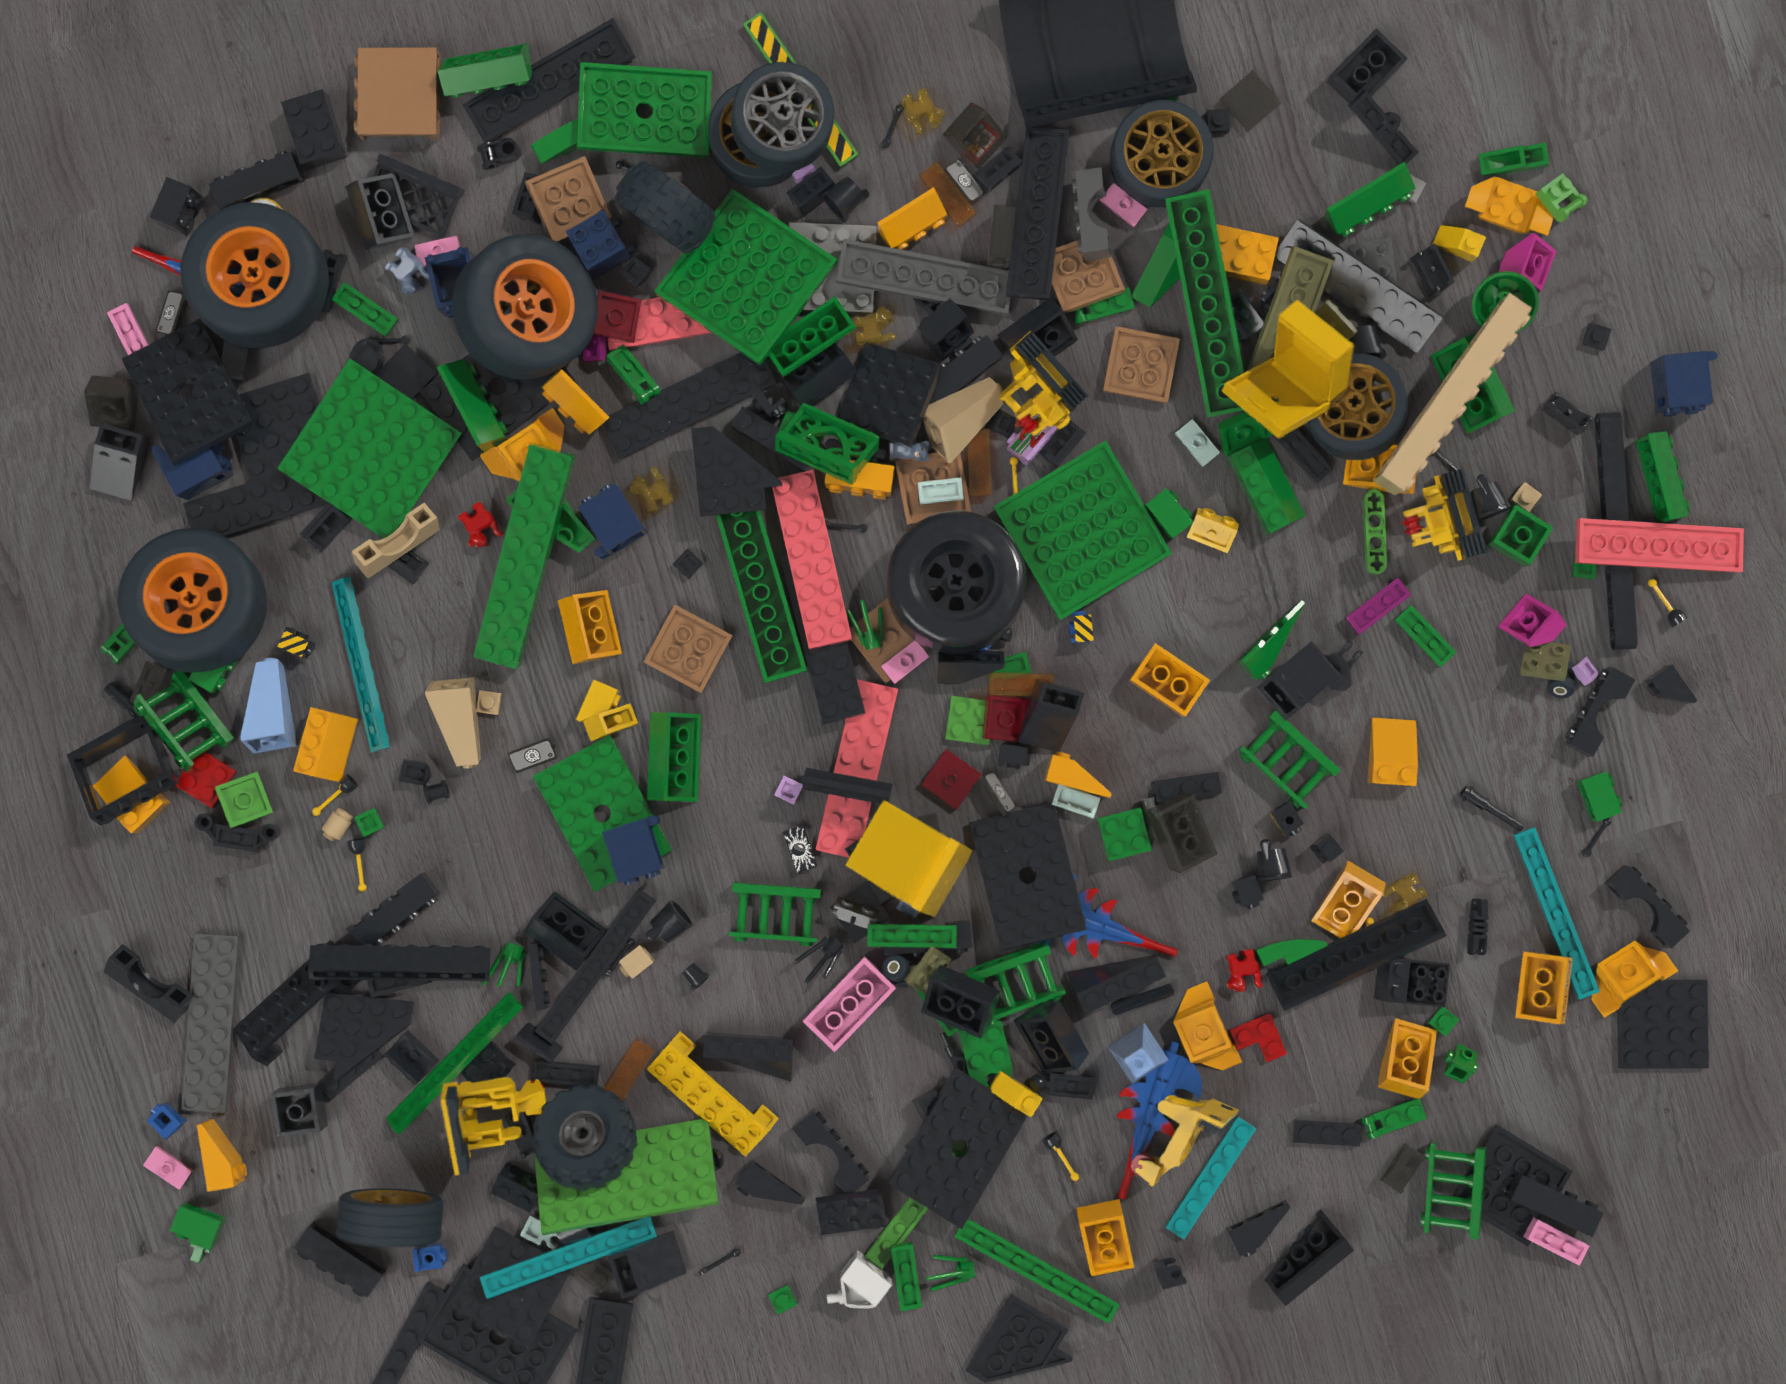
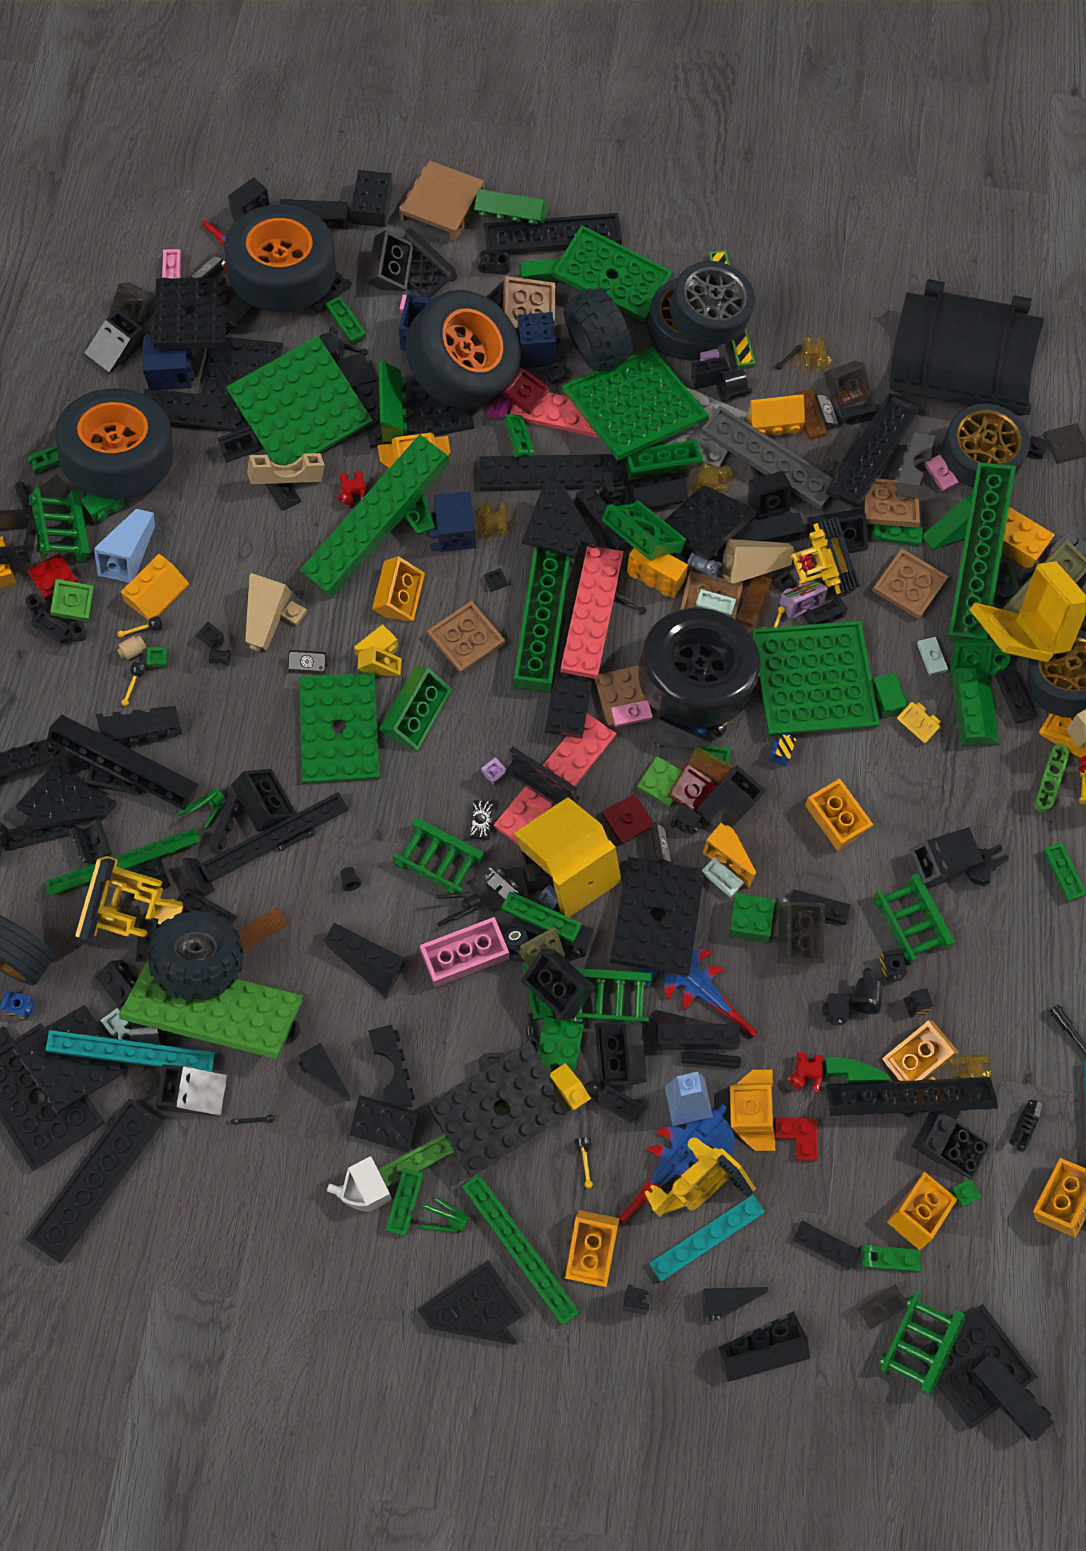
camera: 20 degrees right, 20 degrees down
brick [277,626,316,658] -> none
teal plate [331,577,390,753] -> none
sand blue animal [384,247,429,294] -> none
light orange slope [541,369,609,435] -> none
dark blue container [602,815,665,886] -> none
tan brick [619,944,655,979] -> none
black hat [645,900,693,943] -> none
yellow bracket [647,1031,779,1156] -> none
green plate [768,1284,798,1315] -> none
green plant [846,600,885,650] -> none
green wedge [1236,600,1305,681] -> none
magenta plate [1345,578,1411,635] -> none
light orange slope [1367,717,1418,786] -> none
green brick [1444,1043,1478,1084] -> none
bright pink plate [1523,1217,1590,1266] -> none

